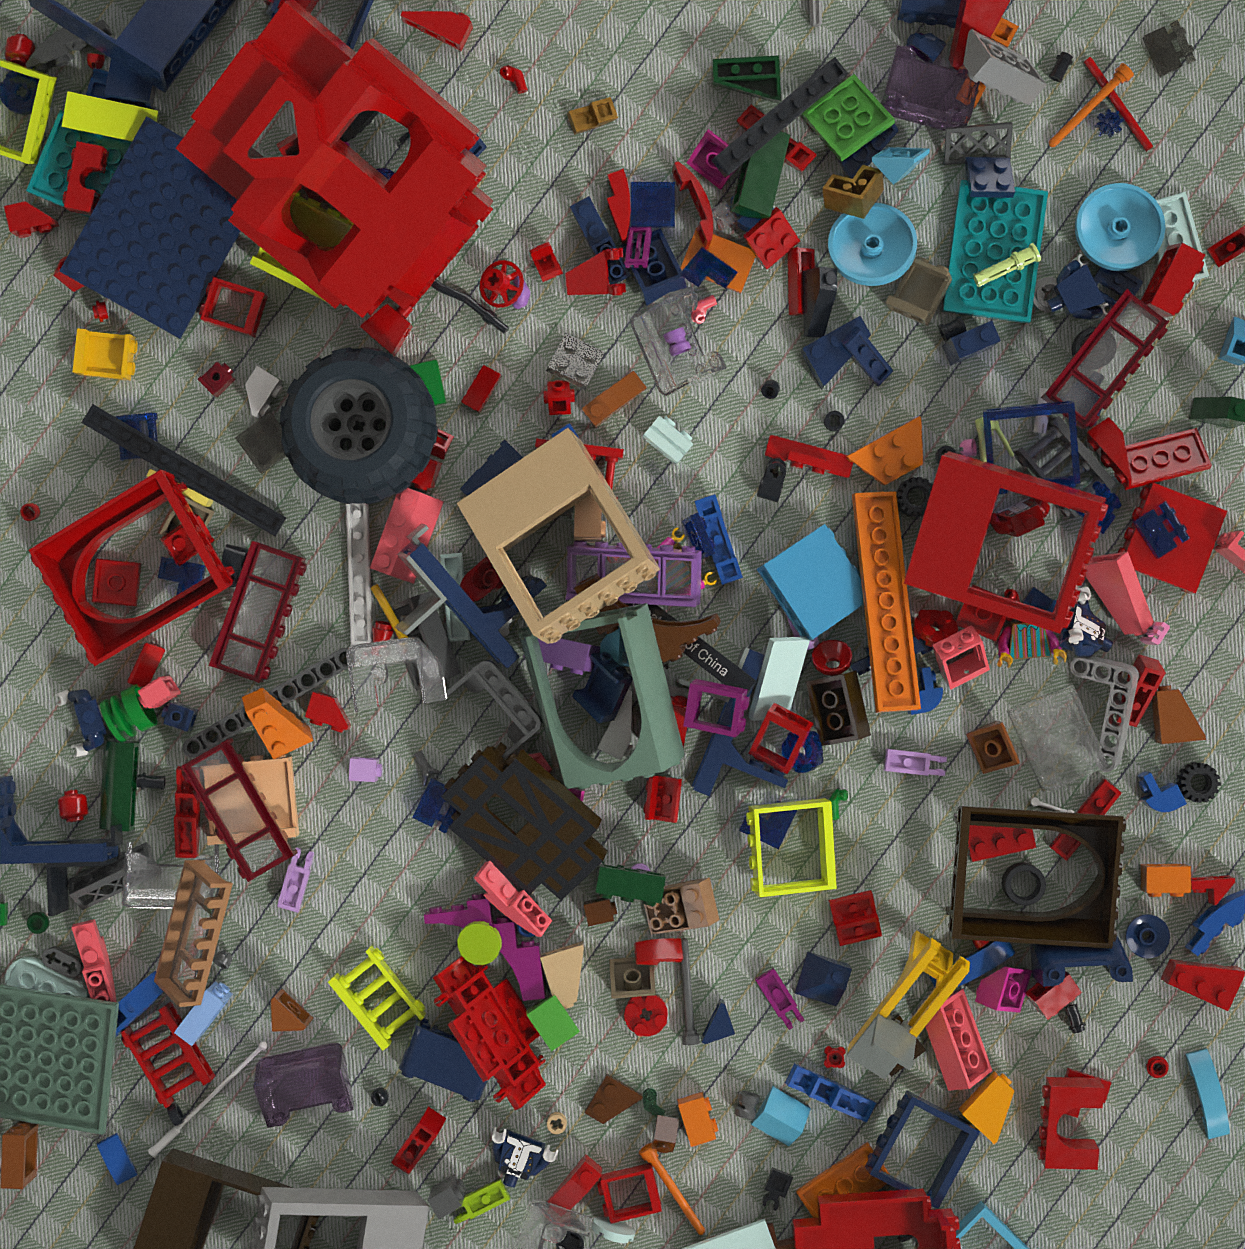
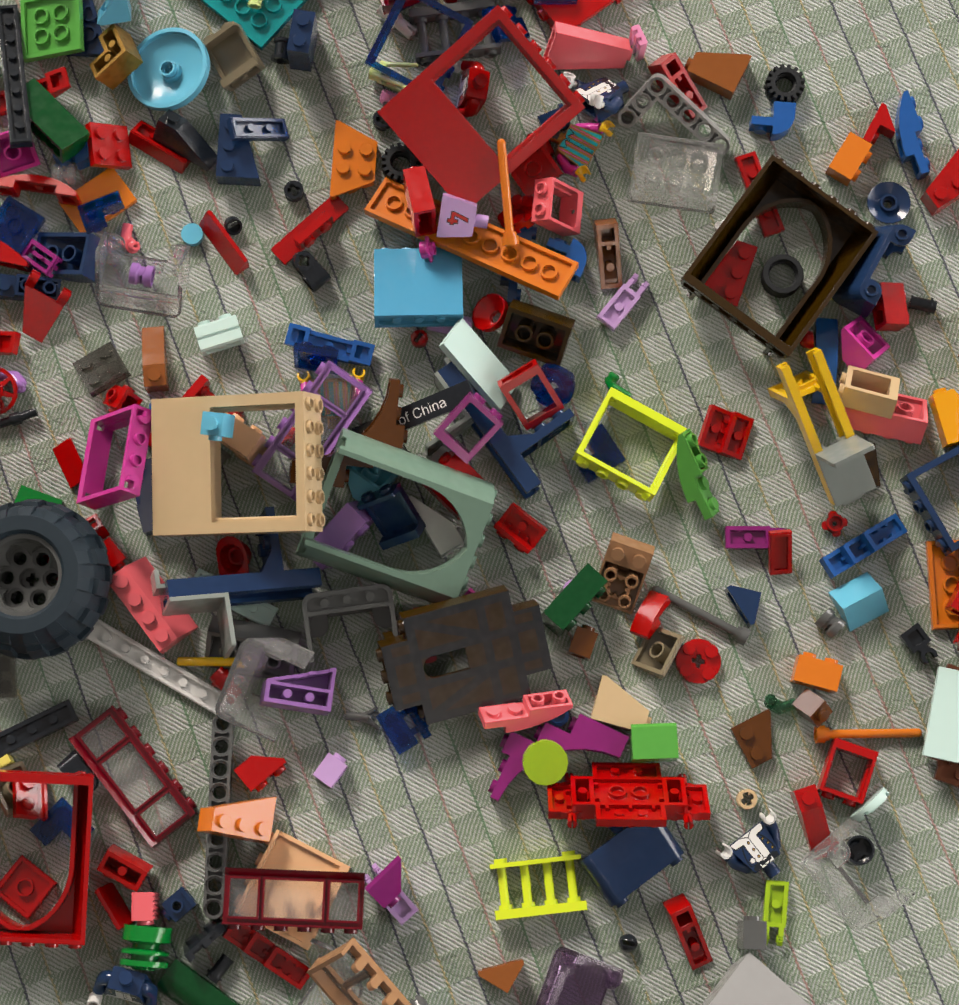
camera: 65 degrees left, 10 degrees down
dark blue slope [794,951,852,1007] -> none
dark orange slope [966,720,1020,774] -> none
none -> dark pink window [76,404,151,510]
none -> red brick [97,843,153,892]
none -> medium azure tile [181,223,204,246]
none -> black wing [183,918,227,962]
none -> red slope [199,210,249,275]
none -> medium azure brick [200,411,235,441]
none -> medium lavender wedge [259,667,337,716]
none -> magenta slope [364,856,402,909]
none -> red brick [403,165,437,237]
none -> red hinge [411,330,428,348]
none -> dark pink plate [419,236,436,262]
none -> lavender torso [436,193,489,237]
none -> orange piece [497,139,520,246]
none -> dark orange slope [593,218,623,289]
none -> bright green slope [677,428,719,520]
none -> red tile [768,529,792,575]
none -> tan window [838,365,900,419]

